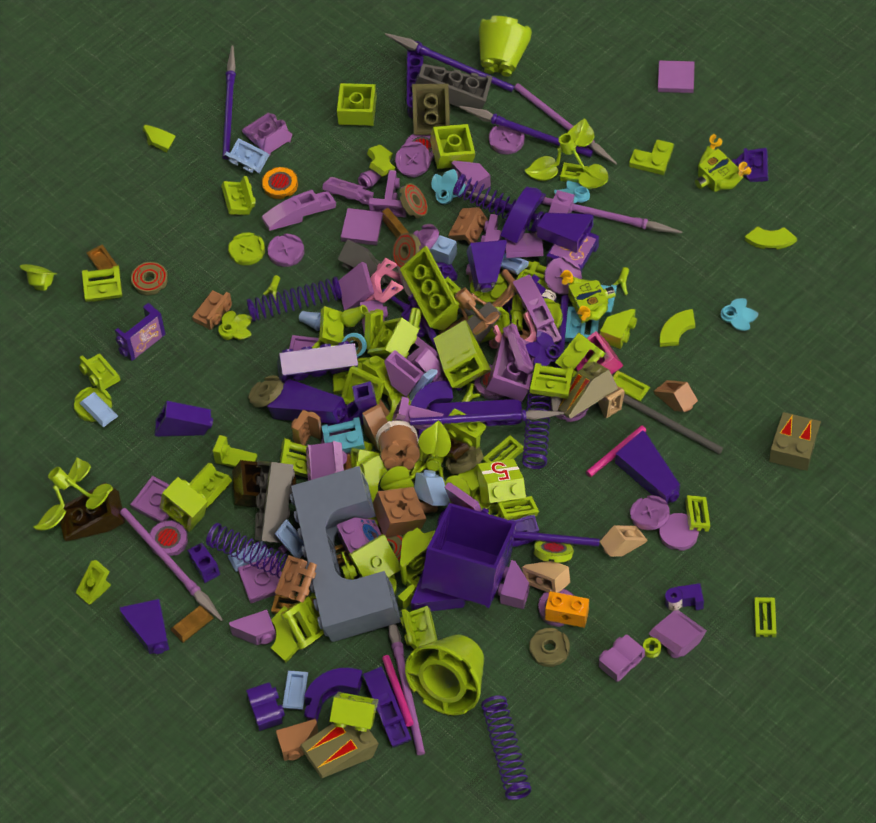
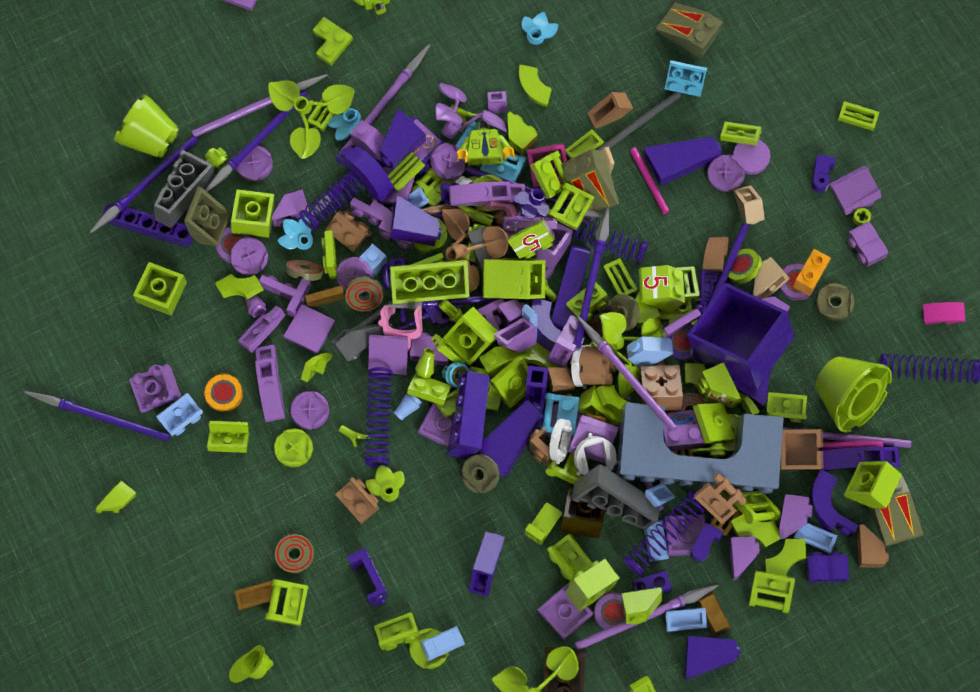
camera: 75 degrees left, 15 degrees up
none -> lime gear [205,147,228,170]
none -> lime slope [301,353,332,382]
none -> lime plate [321,230,337,280]
none -> lime tile [387,152,425,192]
none -> medium lavender plant [435,83,508,139]
none -> medium lavender slope [487,91,507,114]
none -> lime slope [508,219,555,259]
none -> white piece [550,419,572,464]
none -> white piece [574,433,618,476]
none -> medium lavender piece [577,317,677,432]
none -> lime slope [622,587,662,624]
none -> medium azure slope [665,60,707,97]
none -> light blue tile [665,608,707,632]
none -> dark purple leg [691,523,723,562]
none -> medium nougat slope [703,237,728,272]
none -> lime plate [748,570,795,613]
none -> lime tile [766,539,806,576]
none -> medium lavender slope [779,494,813,539]
none -> medium nougat piece [781,429,824,469]
none -> dark pink slope [923,302,966,325]

